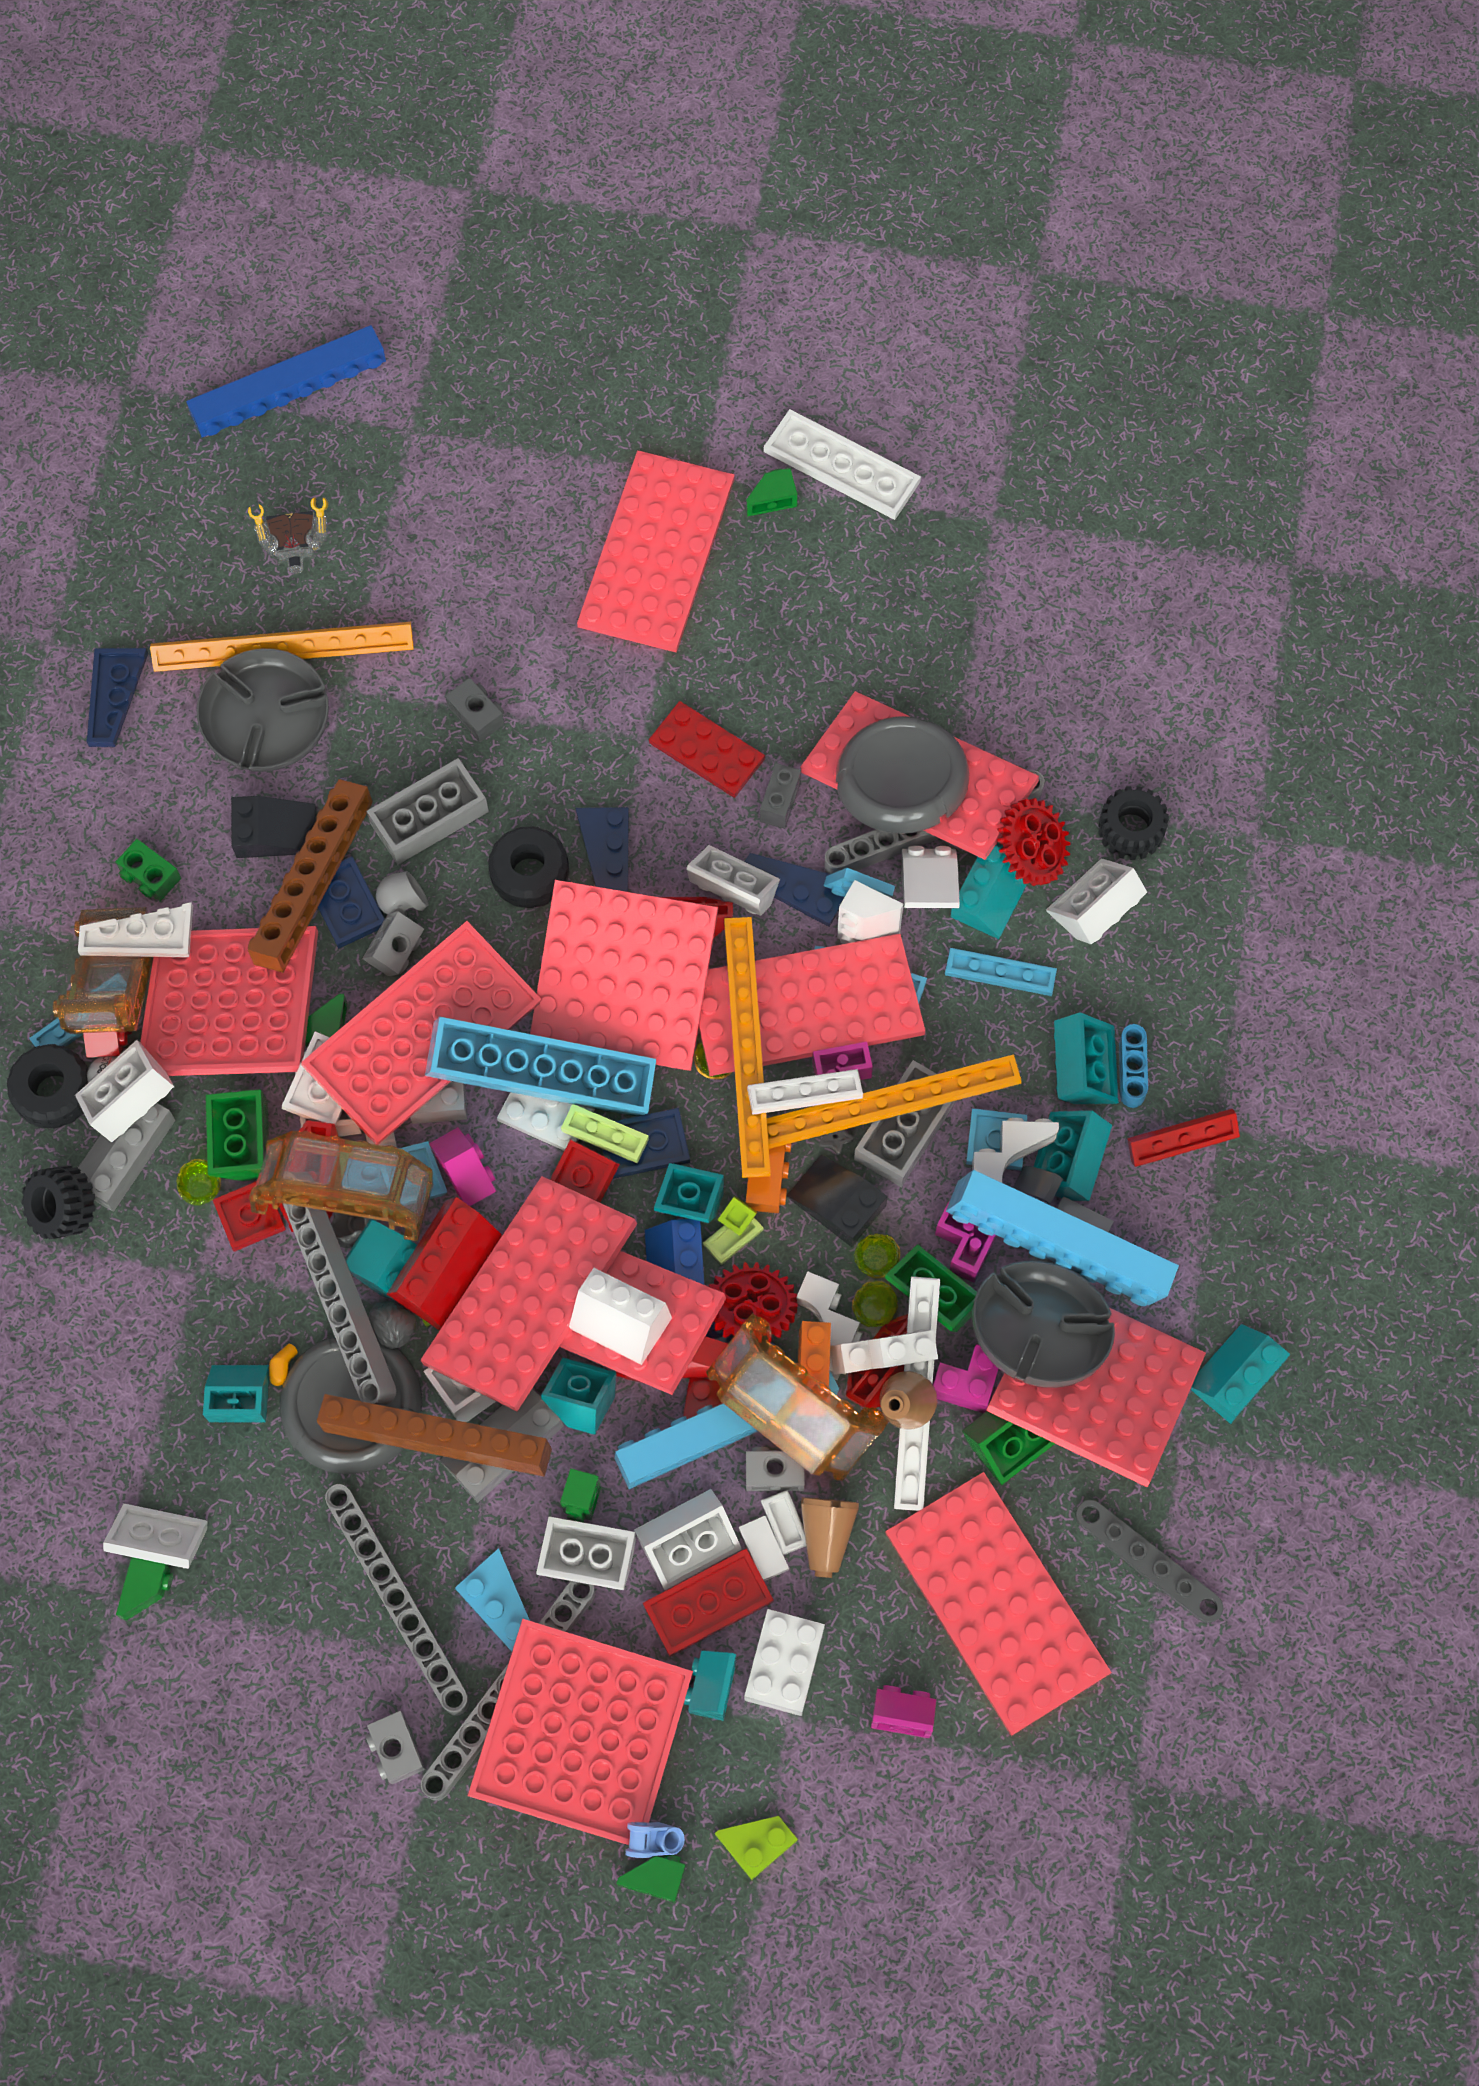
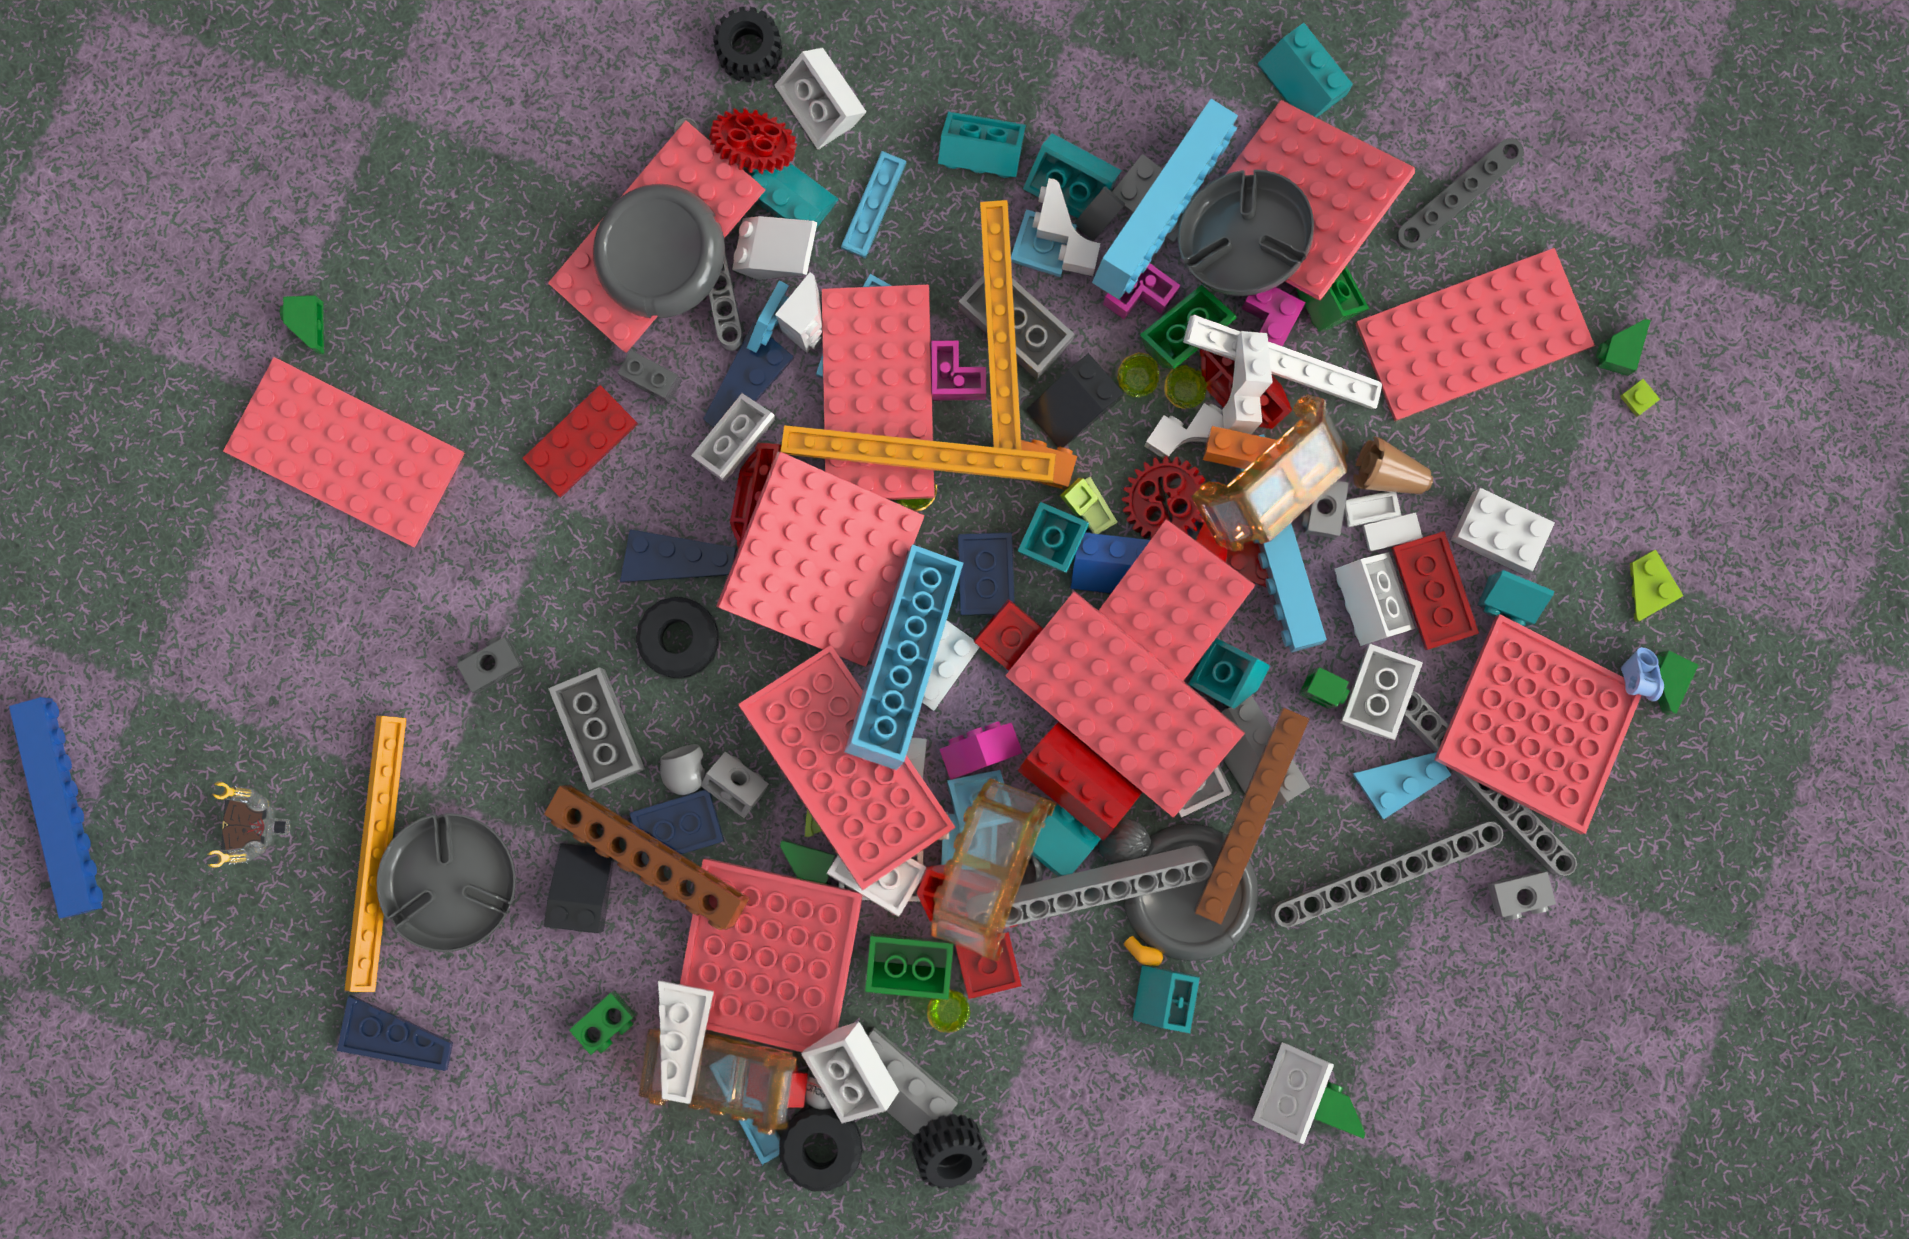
camera: 80 degrees left, 15 degrees up
yellowish green plate [561,1104,649,1163] -> none
white slope [569,1268,672,1365] -> none
white tile [747,1069,863,1115] -> none
white plate [764,409,921,520] -> none
dark pink slope [871,1685,936,1738] -> none
medium nougat cone [880,1371,938,1430] -> none
dark azure beam [1119,1024,1148,1108] -> none
red plate [1127,1109,1240,1167] -> none
none -> green slope [1596,319,1651,376]
none -> lime plate [1620,379,1660,417]

